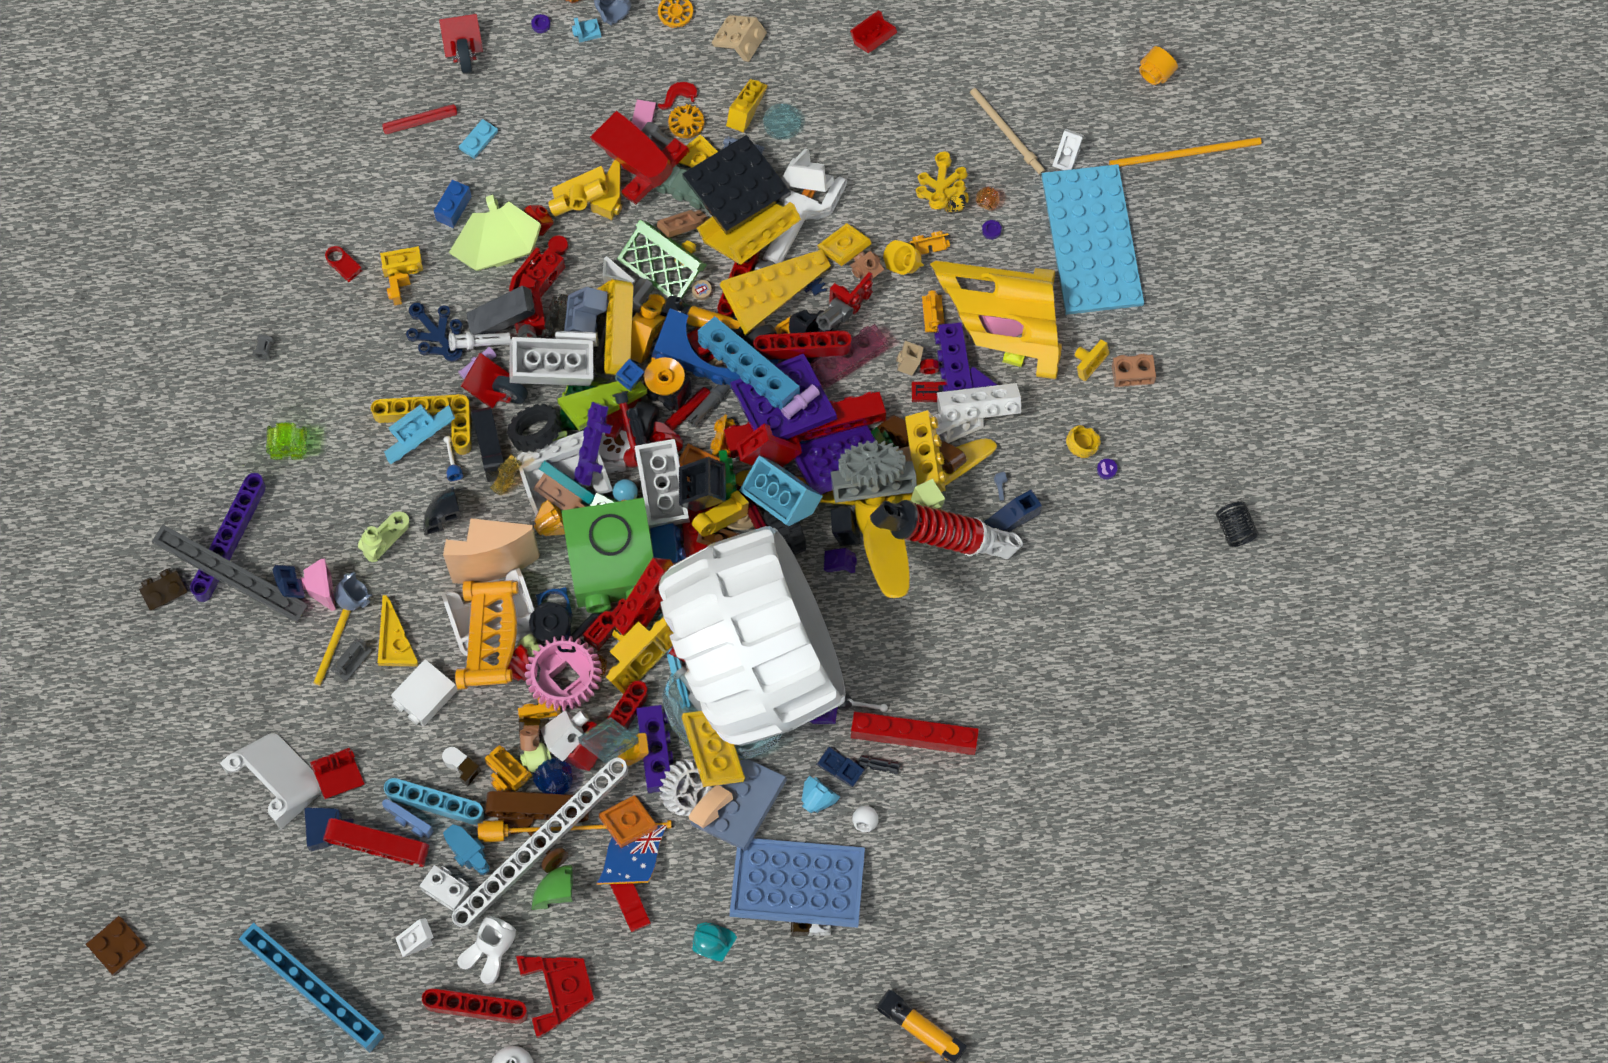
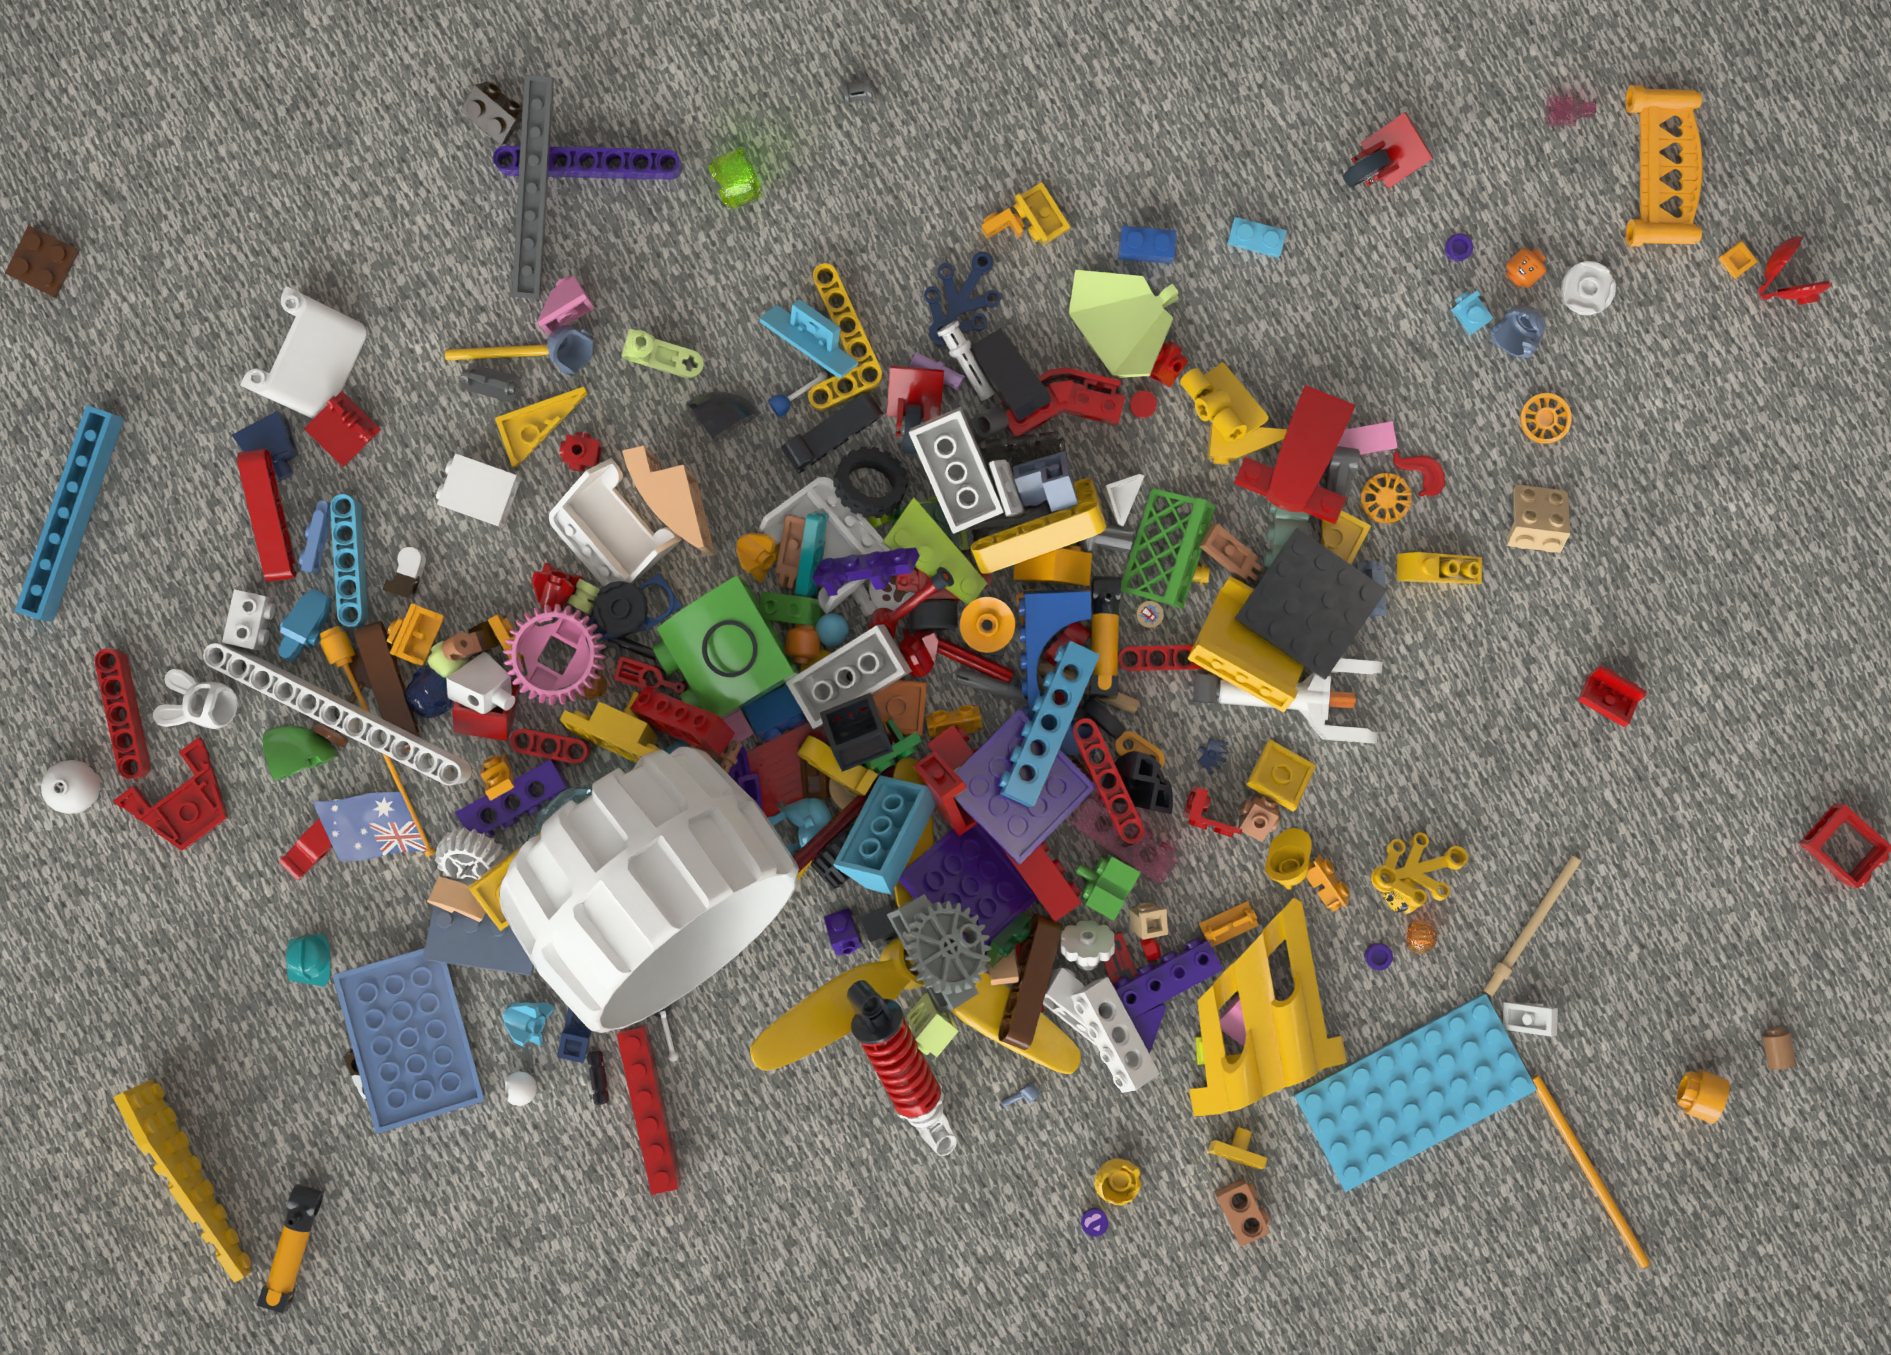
camera: 70 degrees right, 20 degrees up
dark blue slope [272,565,305,598] -> none
red piece [325,246,363,282] -> none
red axle [382,104,457,134] -> none
white slope [396,918,434,957] -> none
light orange piece [455,580,519,690] -> none
clear yellow tile [490,454,522,496] -> none
clear light blue tile [578,717,638,763] -> none
orange tile [599,795,657,848] -> none
blue brick [615,359,644,392] -> none
black axle [626,407,647,446] -> none
light orange piece [640,293,665,319] -> none
yellow wing [719,249,831,335] -> none
clear light blue tile [763,104,801,140] -> none
lavender pin [781,384,820,419] -> none
white panel [788,149,834,192] -> none
dark grey piece [816,298,853,331] -> none
yellow brick [905,410,947,492] -> none
dark blue slope [983,489,1042,532] -> none
none -> red brick [559,431,603,472]
none -> white plant [1061,920,1115,970]
none -> bright green brick [1075,854,1141,921]
none -> medium nougat brick [1762,1027,1797,1070]

